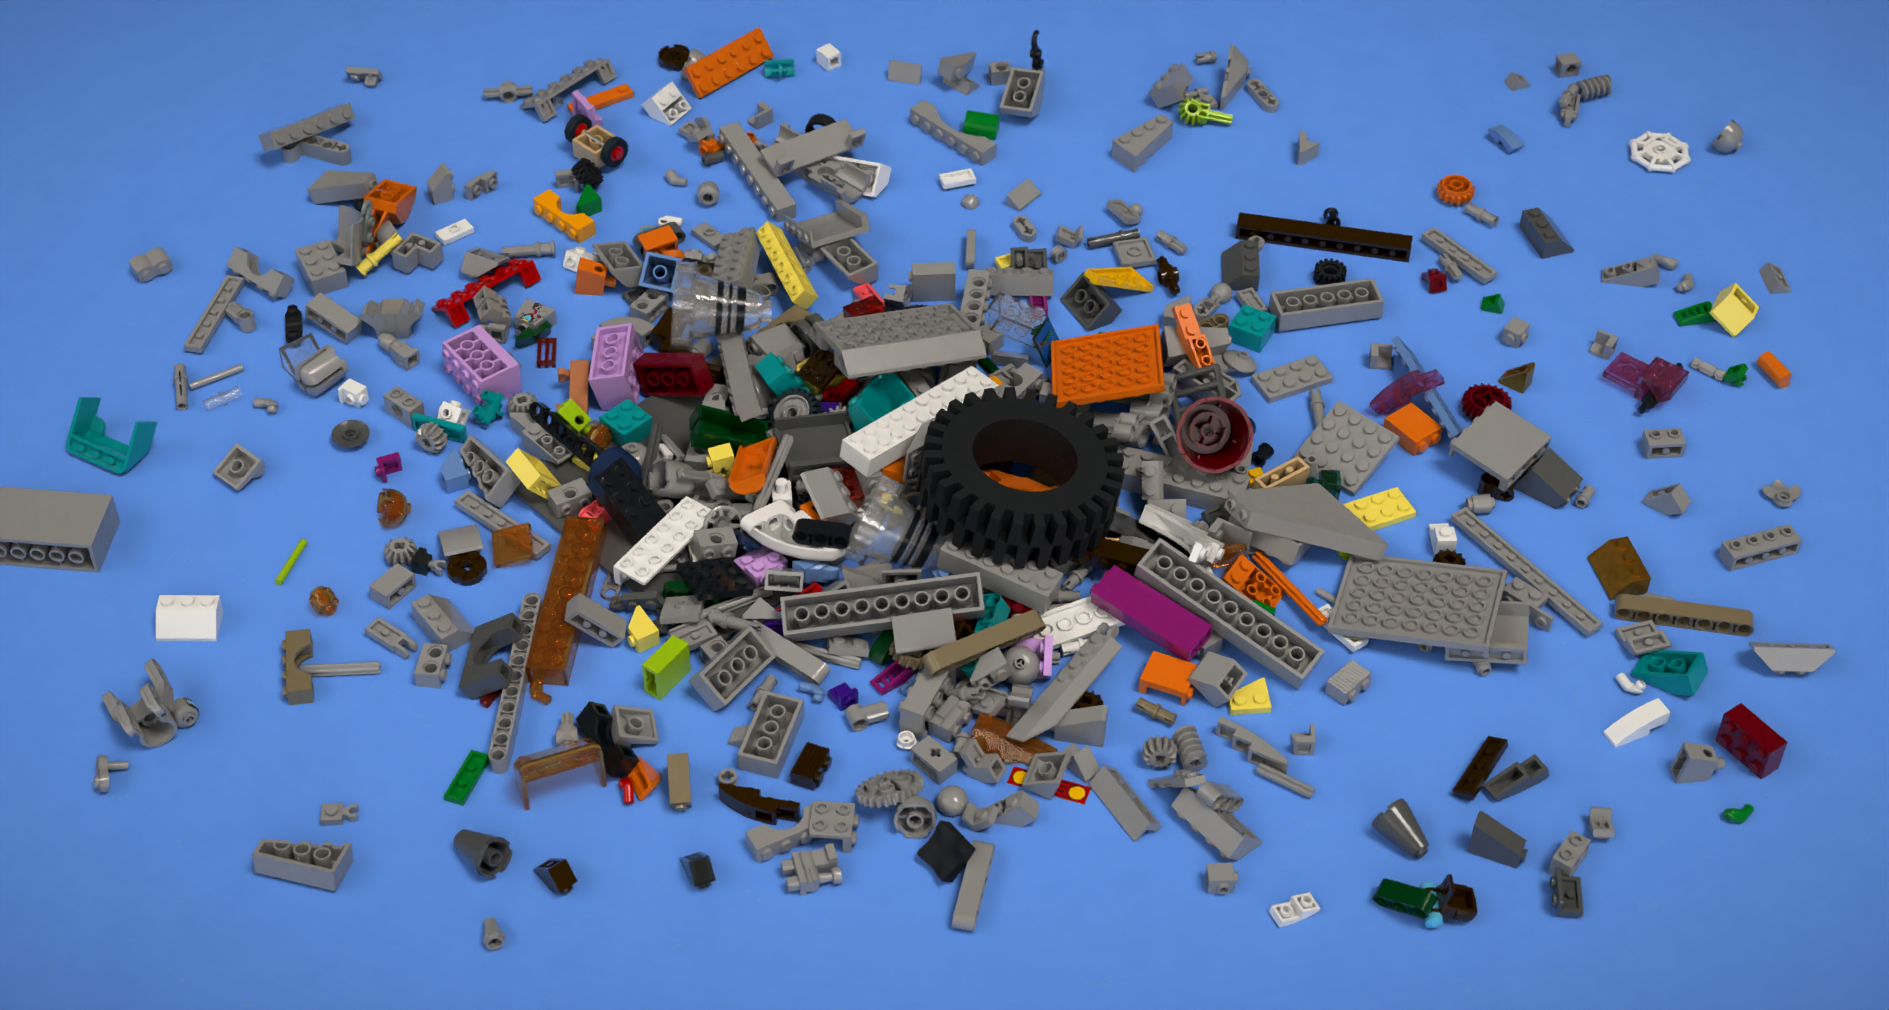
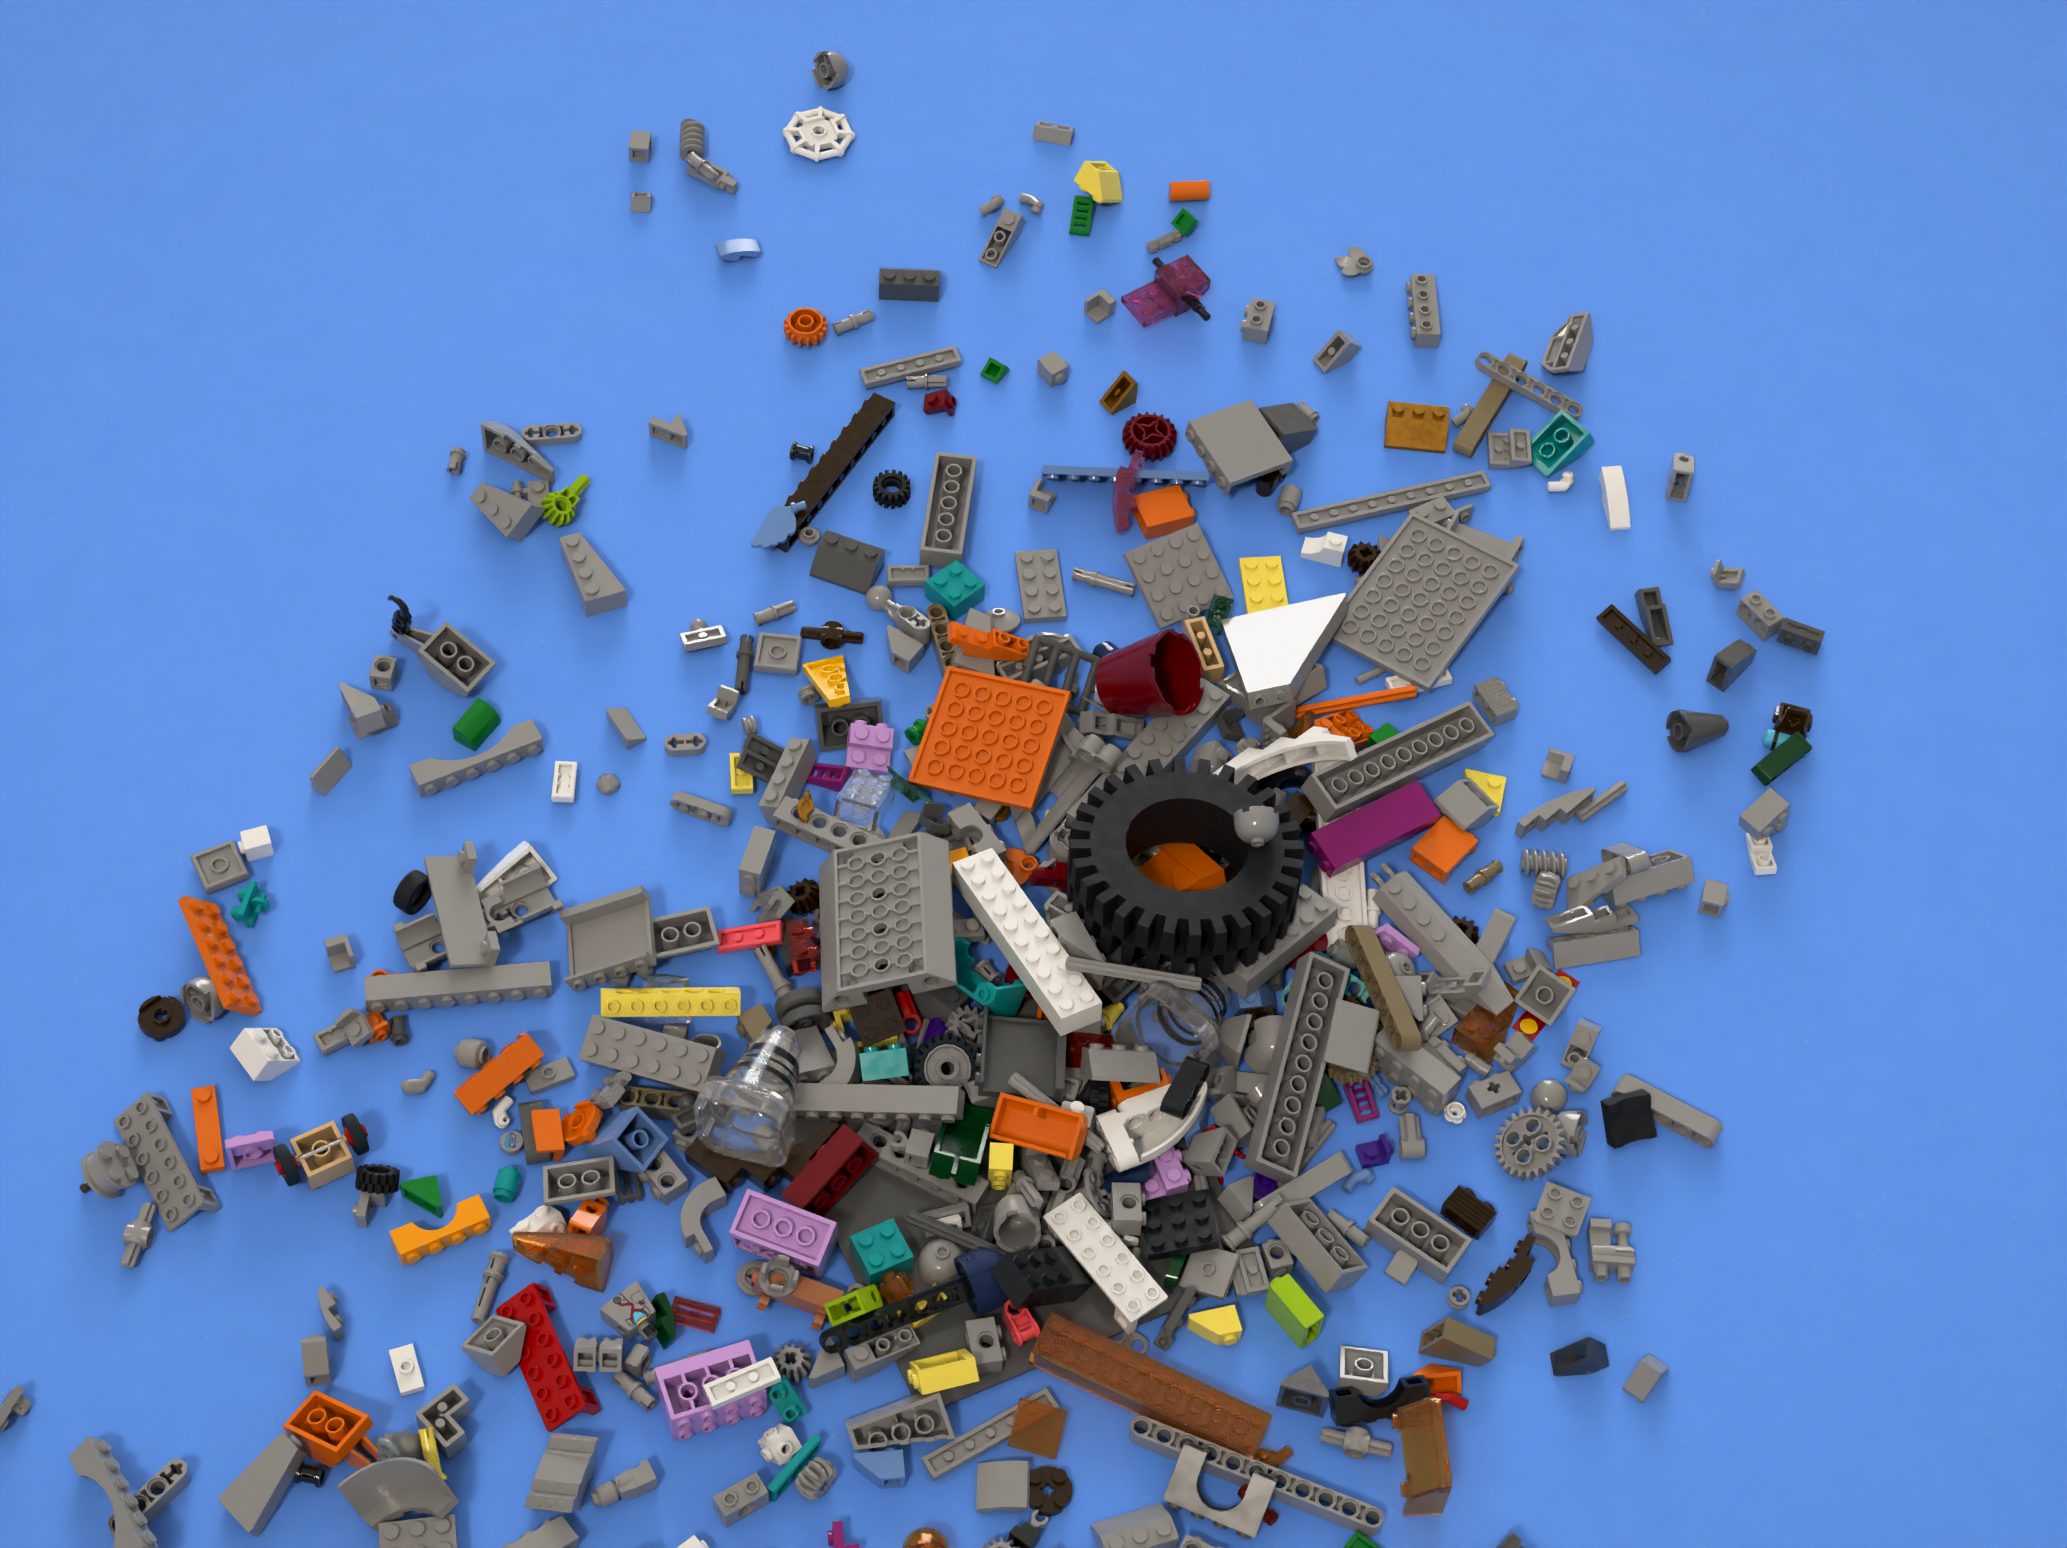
camera: 75 degrees left, 10 degrees up
dark brown slope [533,858,578,894] -> none
light grey brick [564,593,627,648] -> none
dark grey plate [652,617,671,635] -> none
light grey brick [1141,461,1164,500] -> none
dark red brick [1715,703,1788,779] -> none
green arm [1723,804,1754,823] -> none
none -> light grey wheel [80,1141,139,1199]
none -> light grey plate [190,840,250,894]
none -> orange wedge [452,1032,545,1115]
none -> teal brick [493,1166,521,1203]
none -> clear orange wedge [512,1231,614,1293]
none -> white plate [703,1357,781,1410]
none -> medium blue animal [751,501,807,550]
none -> light grey piece [758,1255,799,1298]
none -> pearl gold piece [797,790,814,823]
none -> lavender plate [845,720,894,775]
none -> dark grey bracket [918,802,951,836]
none -> light grey axle [1065,956,1202,991]
none -> light grey cylinder [1233,806,1279,847]
none -> flat silver slope [1276,1365,1329,1418]
none -> light grey bush [1388,1086,1411,1115]
none -> light grey beam [1474,352,1583,421]
none -> light grey slope [1544,905,1639,934]
none -> light grey slope [1622,1354,1669,1403]
none -> light grey brick [1738,788,1790,841]

